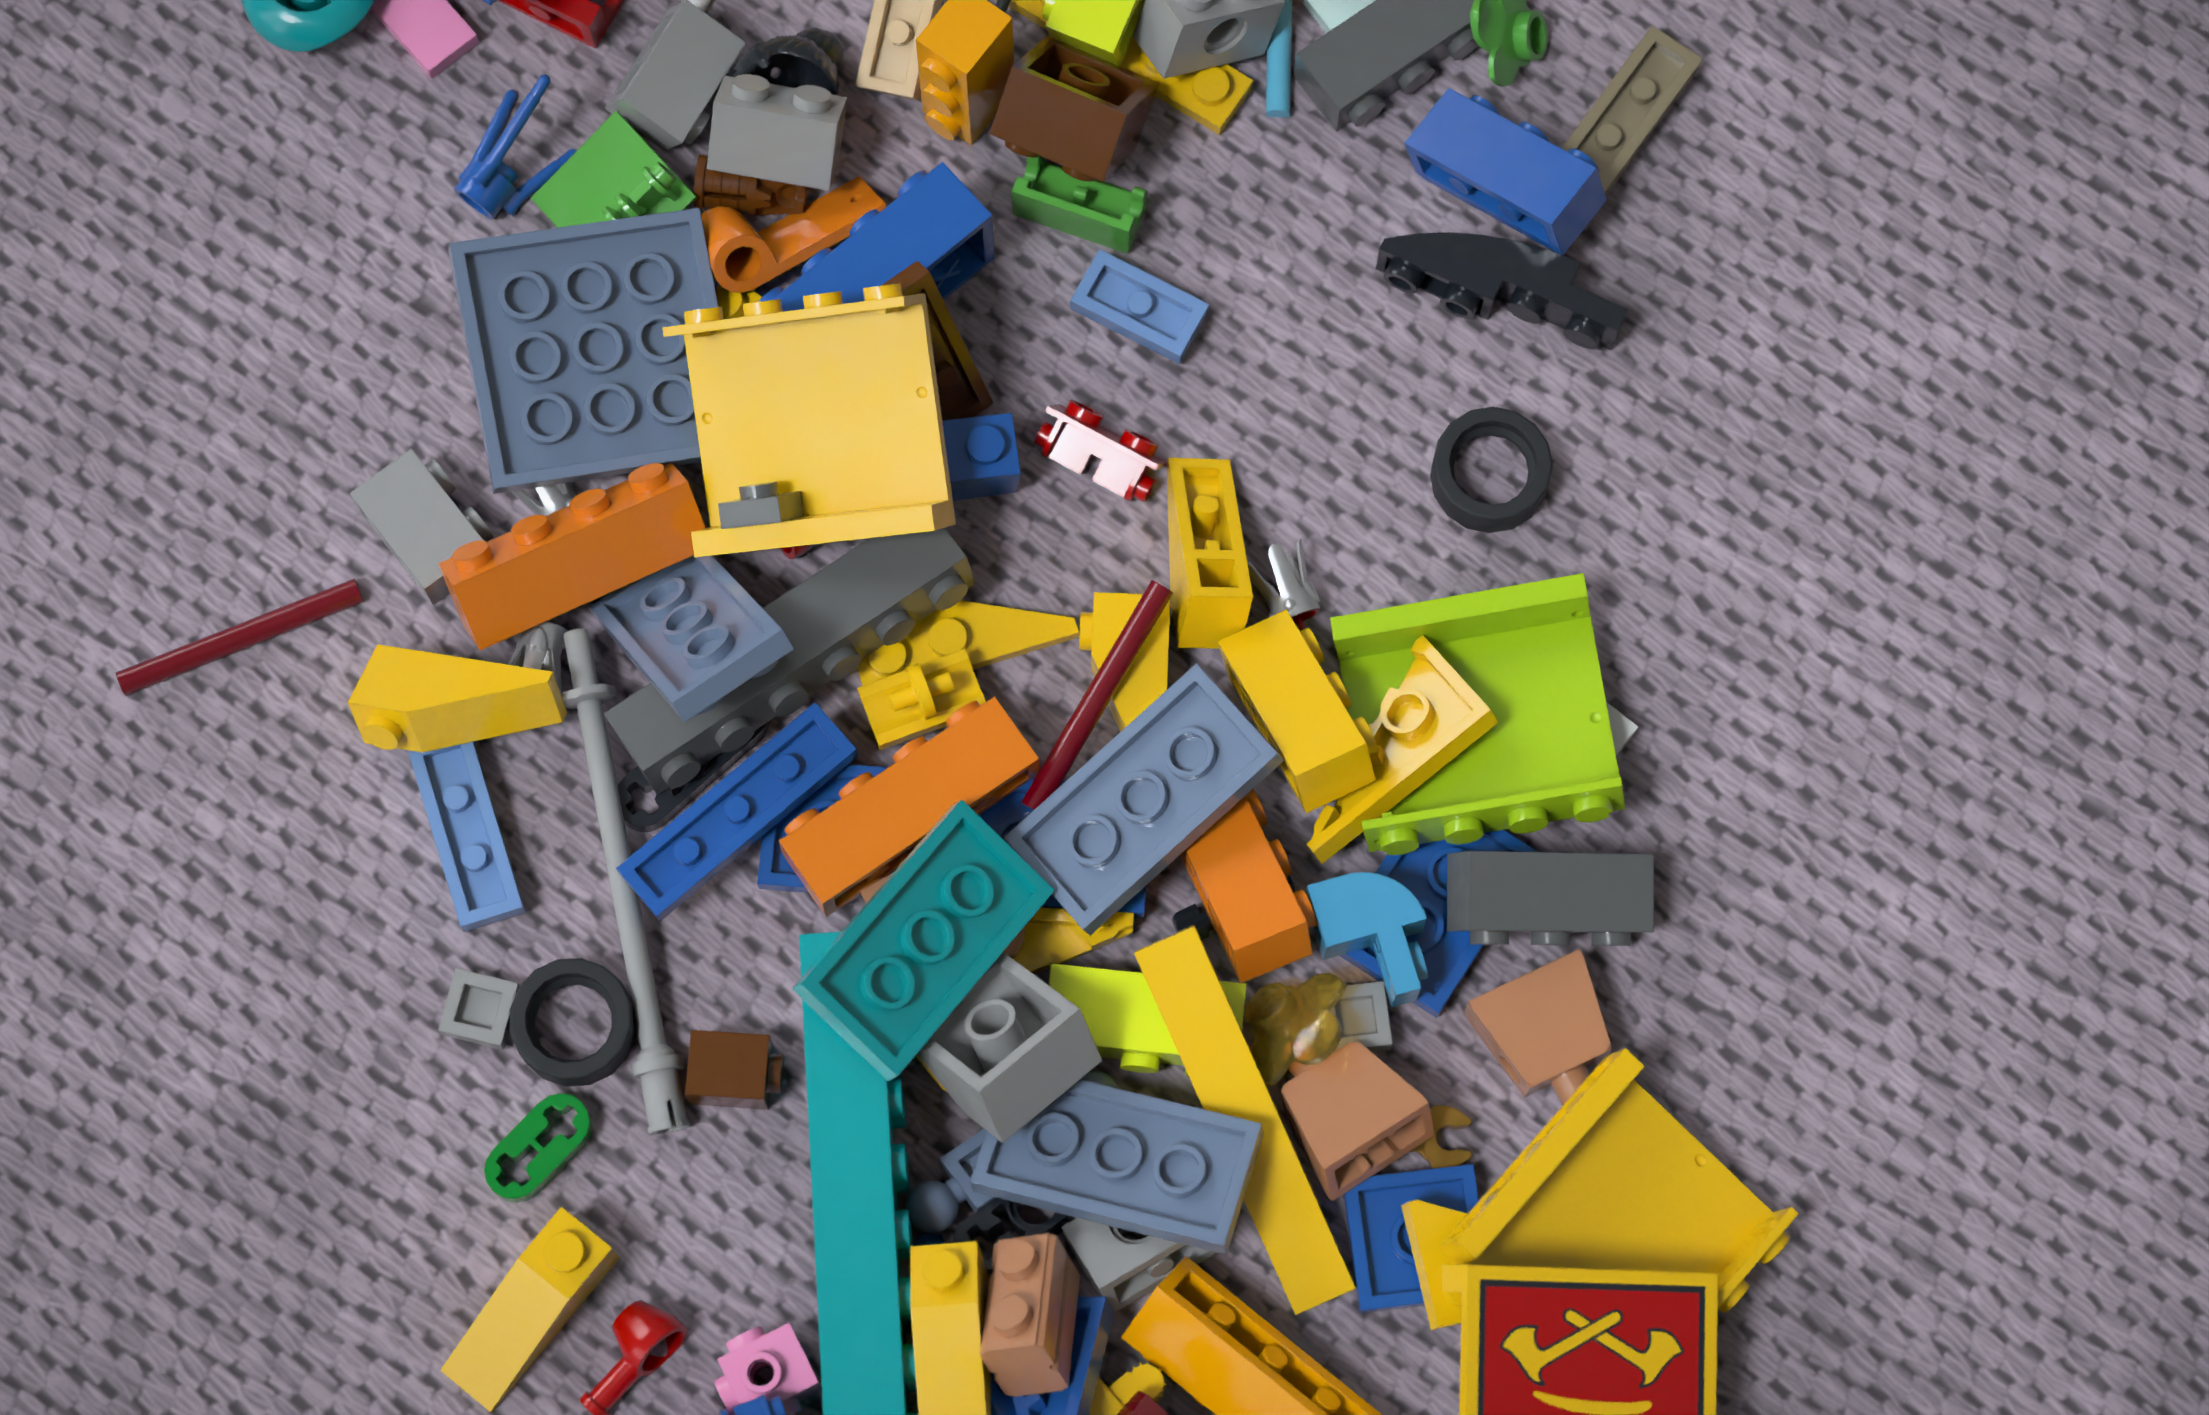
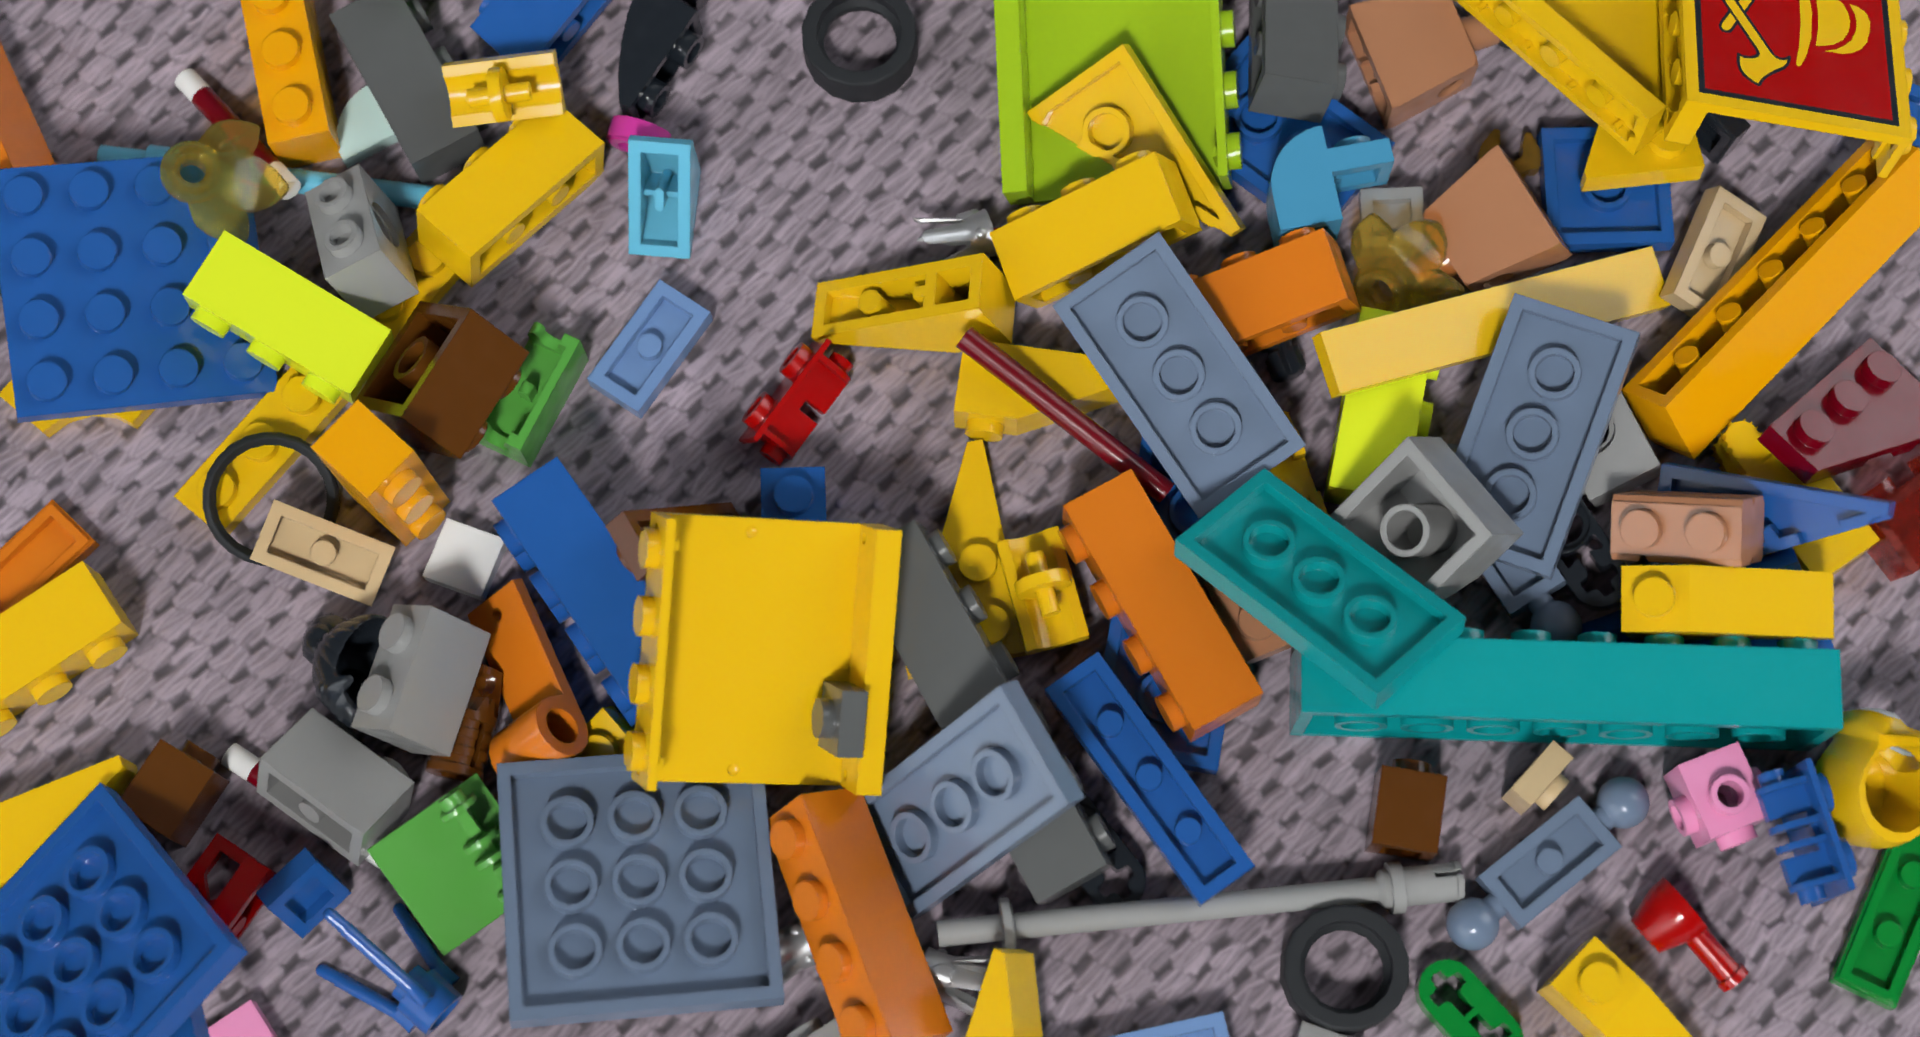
camera: 80 degrees left, 0 degrees up
none -> blue tile [256,847,351,939]
none -> yellow brick [416,110,605,288]
none -> white tile [422,518,507,601]
none -> yellow hips [441,49,566,128]
none -> dark pink tile [606,115,672,152]
none -> medium azure slope [628,135,701,259]
none -> sand blue plate [1446,776,1650,951]
none -> tan plate [1502,740,1574,815]
none -> tan plate [1659,186,1767,318]

